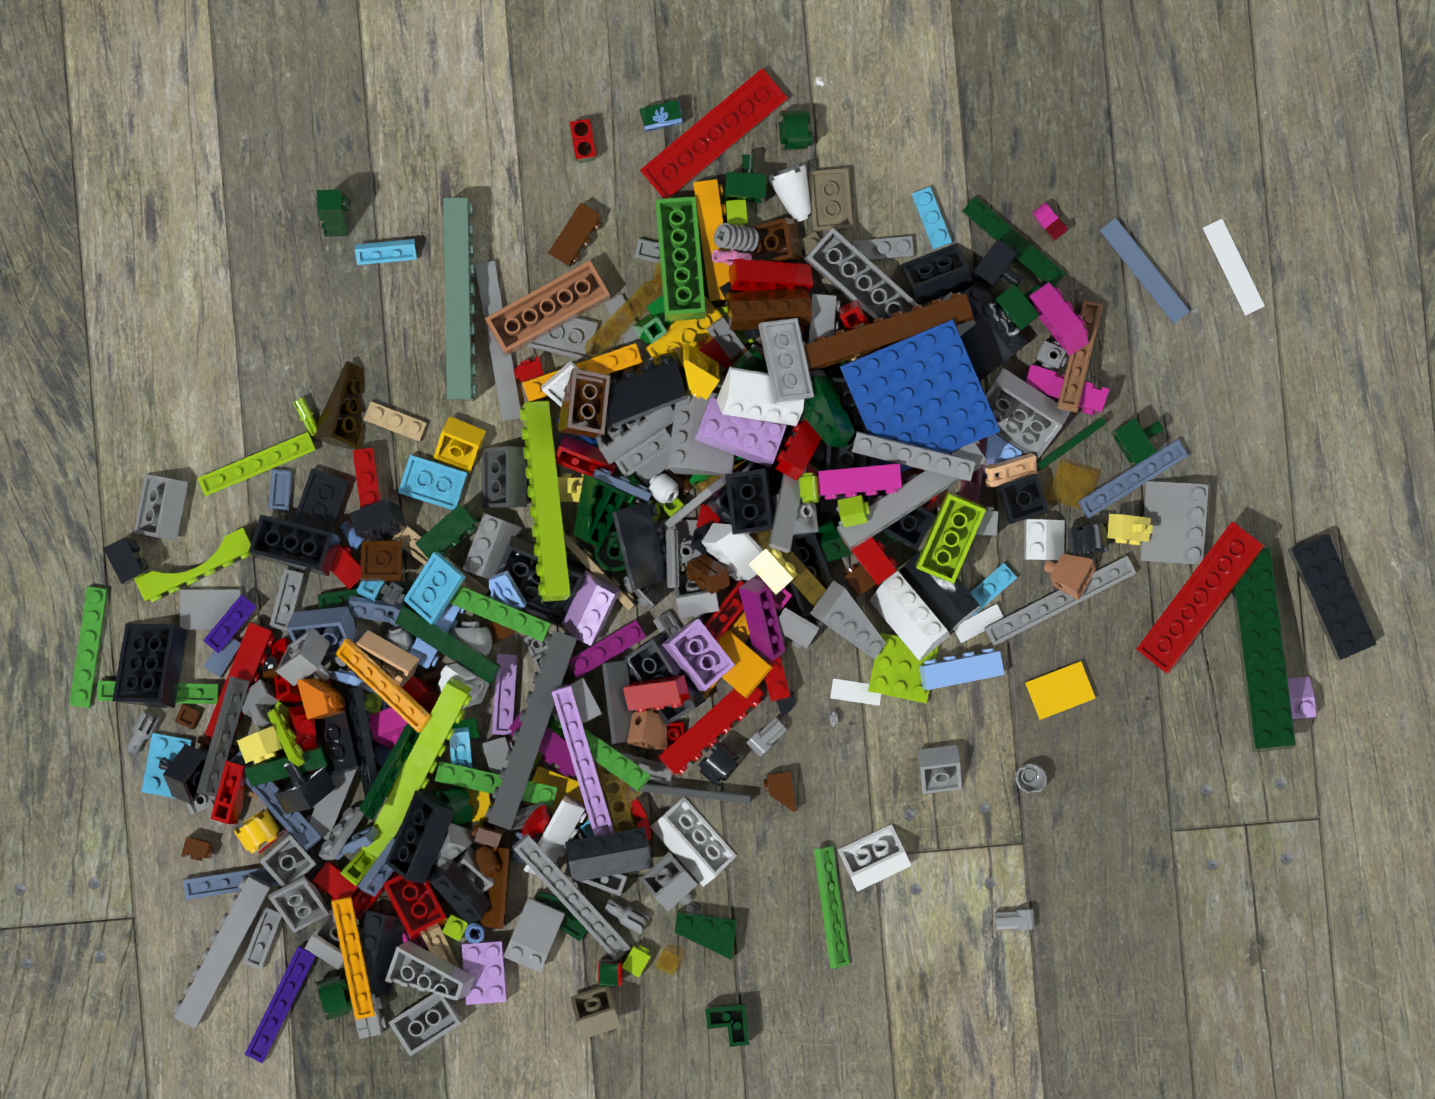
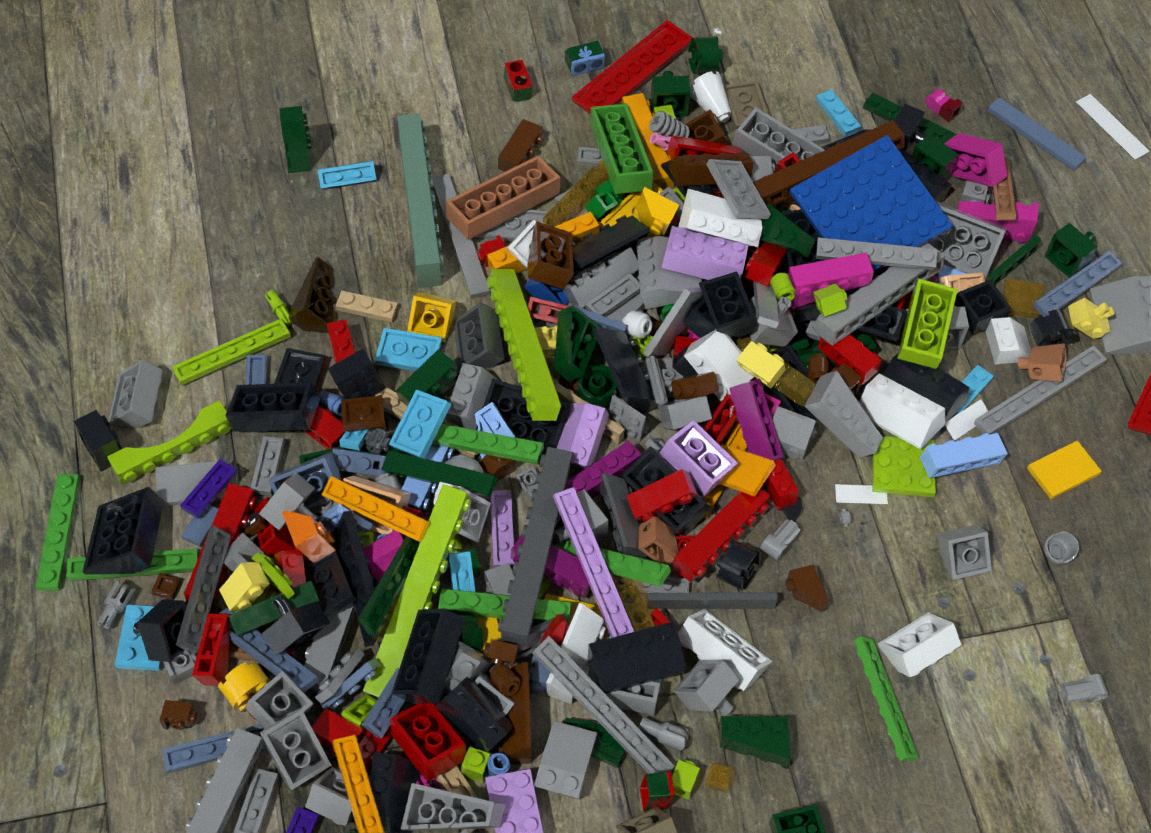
camera: 10 degrees left, 30 degrees down
none -> reddish brown brick [808,353,828,384]

